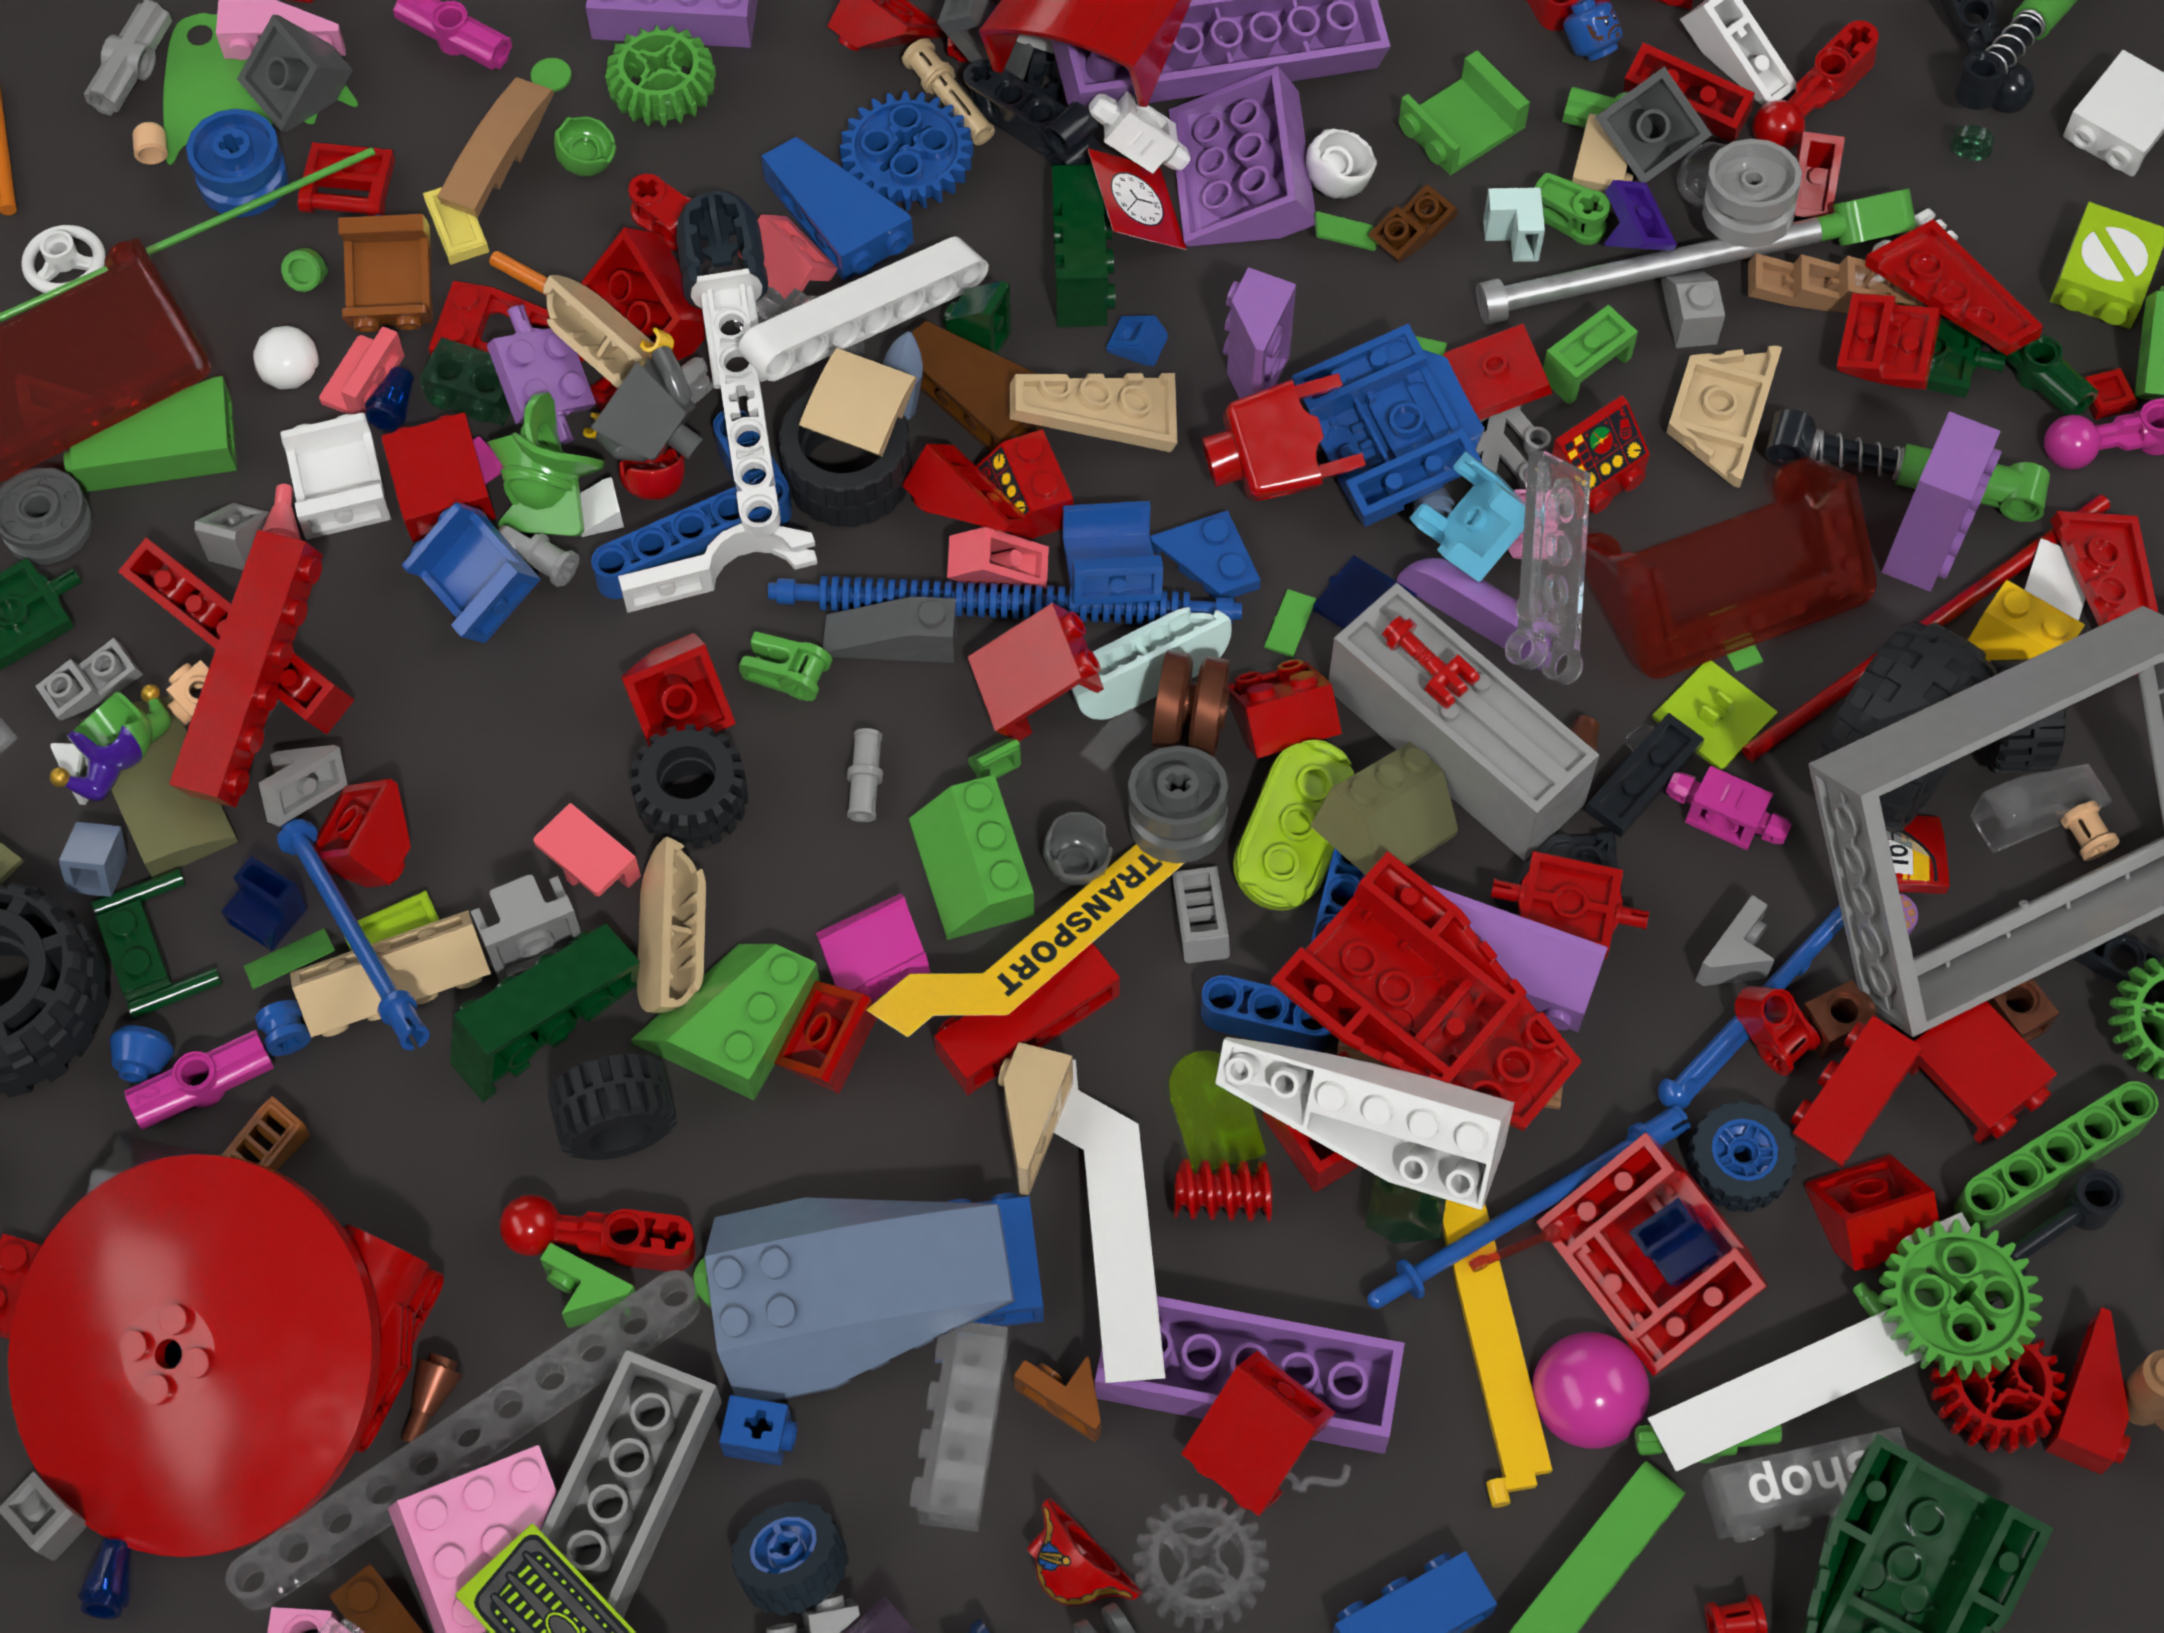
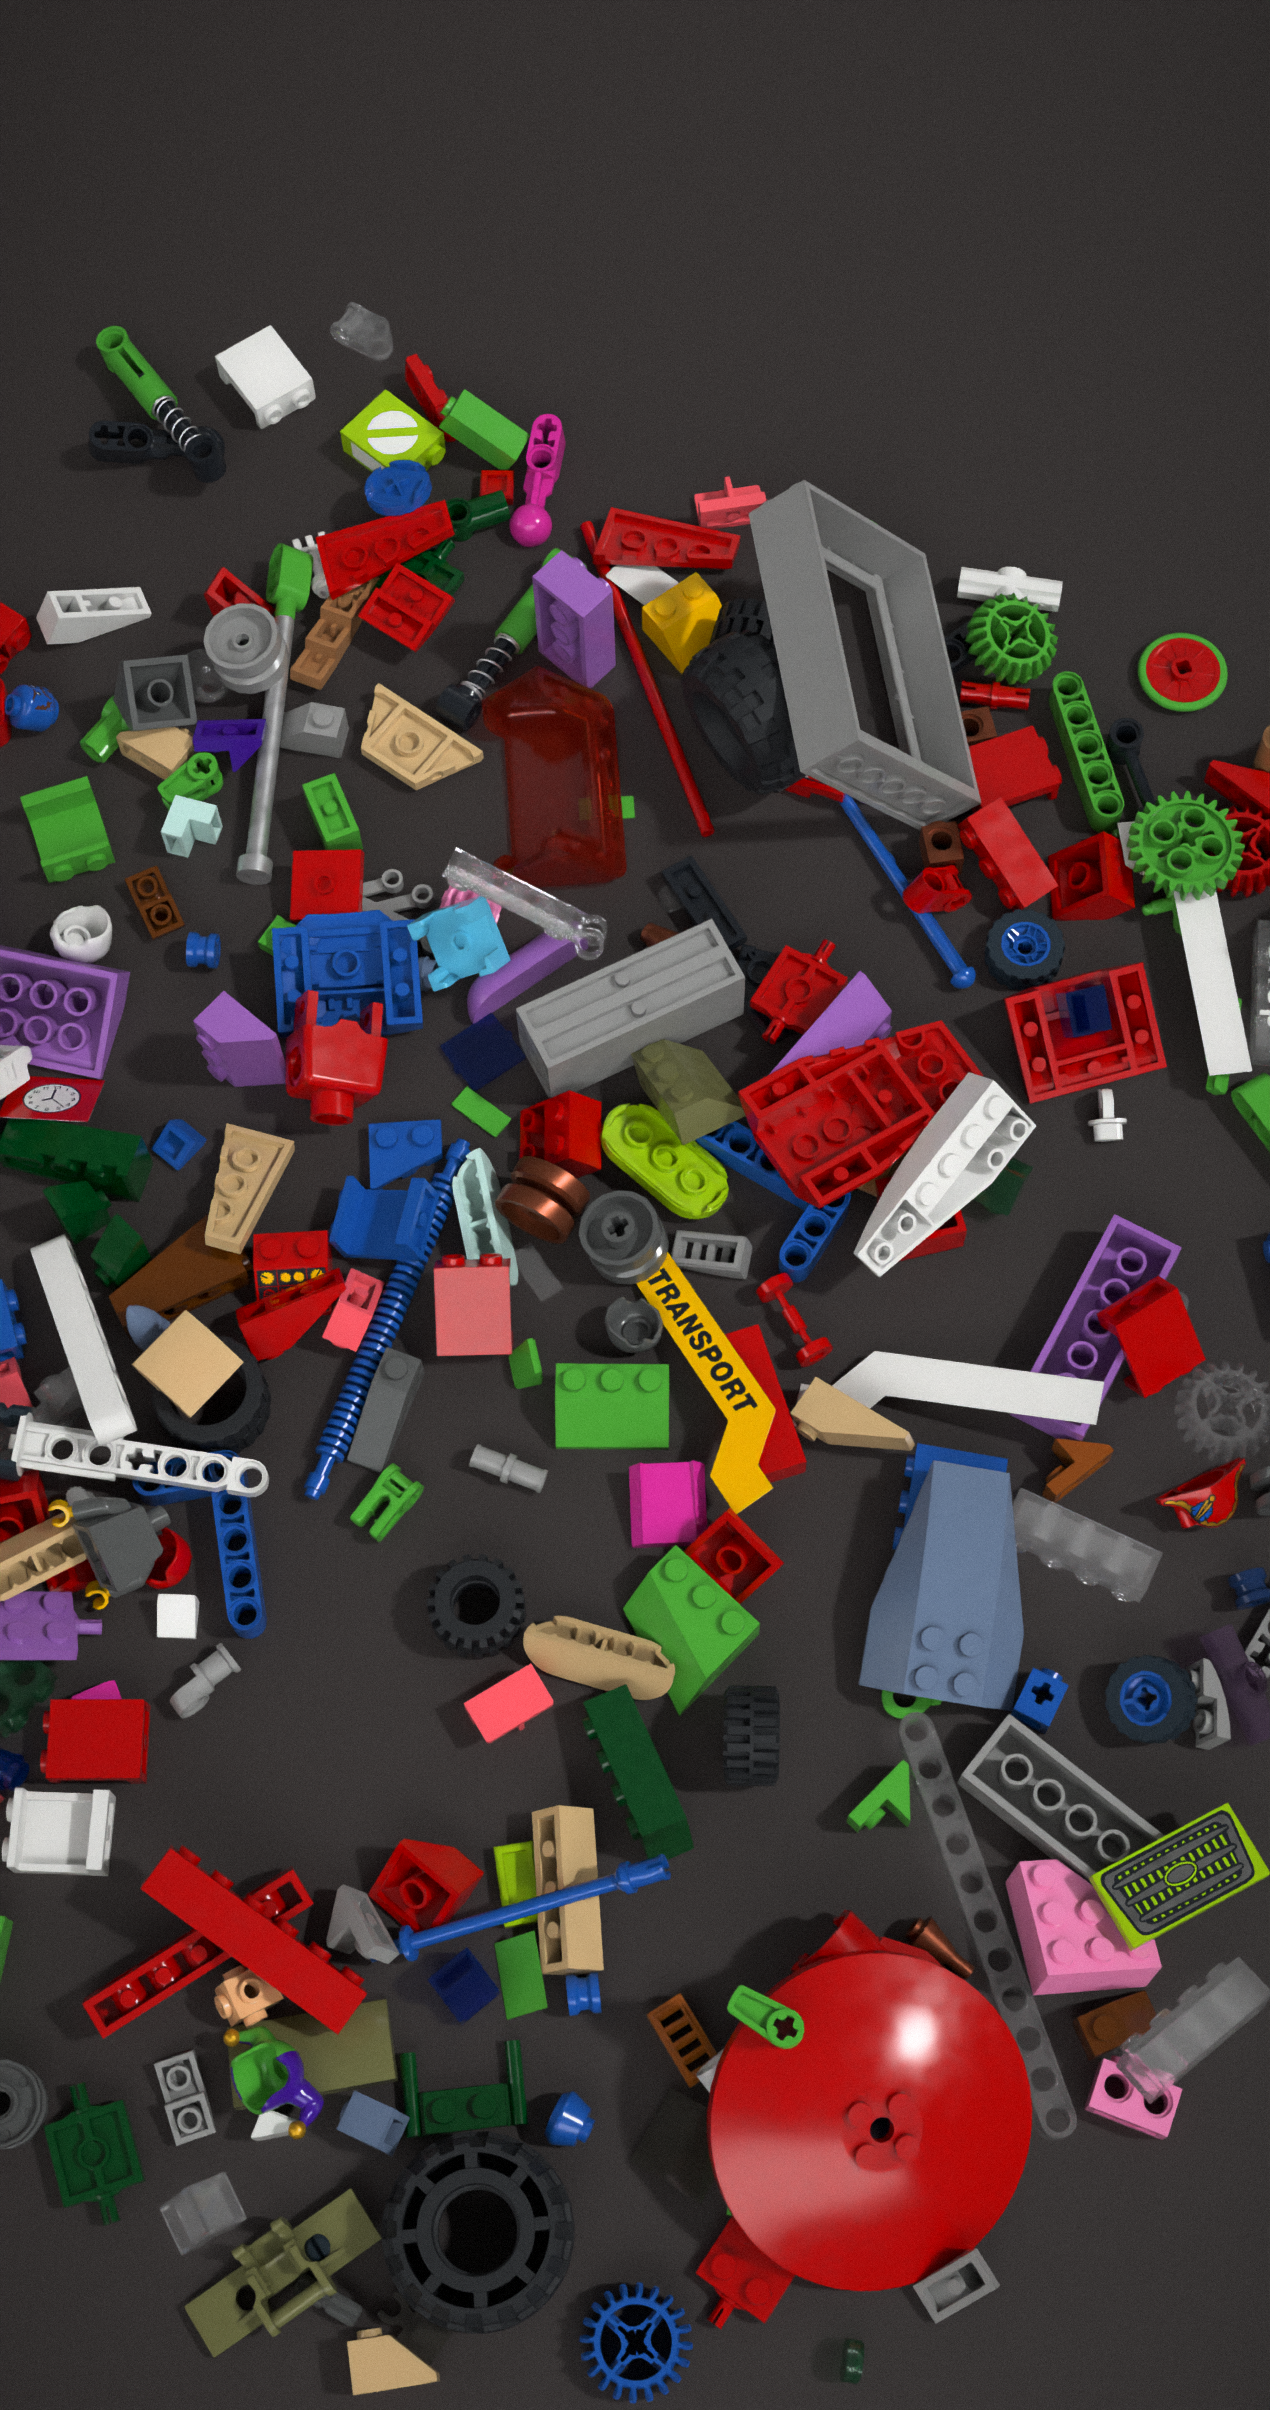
camera: 70 degrees left, 5 degrees up
clear blue cone [78,1539,131,1619] -> none
dark pink piece [124,1030,274,1130] -> none
light grey slope [194,502,270,570] -> none
coral cone [261,484,301,540] -> none
blue panel [402,502,541,643] -> none
light grey panel [471,875,581,982] -> none
bright green helmet [487,392,605,537] -> none
red beam [499,1194,696,1272] -> none
white piece [618,522,818,613] -> none
red slope [621,633,736,747] -> none
clear neon green window [1169,1050,1266,1172] -> none
red piece [1174,1158,1272,1222] -> none
bright green window [1314,211,1376,251] -> none
blue bar [1367,1104,1691,1309] -> none
red hinge [1382,615,1480,709] -> none
yellow piece [1434,1196,1553,1508] -> none
clear red hinge [1468,1224,1561,1272] -> none
dark pink piece [1532,1332,1650,1449] -> none
slope [1545,395,1650,521] -> none
red brick [1623,42,1755,143] -> none
lime piece [1652,658,1778,771] -> none
dark pink piece [1666,766,1792,850] -> none
light grey slope [1695,895,1774,986] -> none
red beam [1752,20,1879,151] -> none
clear green tile [1950,124,1995,161] -> none
light nougat bush [2060,801,2120,861] -> none
none -> dark green slope [42,1180,112,1245]
none -> blue wheel [186,932,221,969]
none -> blue tile [364,460,432,516]
none -> bright green piece [727,1985,804,2049]
none -> red wheel [756,1273,833,1367]
none -> red pin [959,681,1031,711]
none -> white piece [1088,1089,1127,1142]

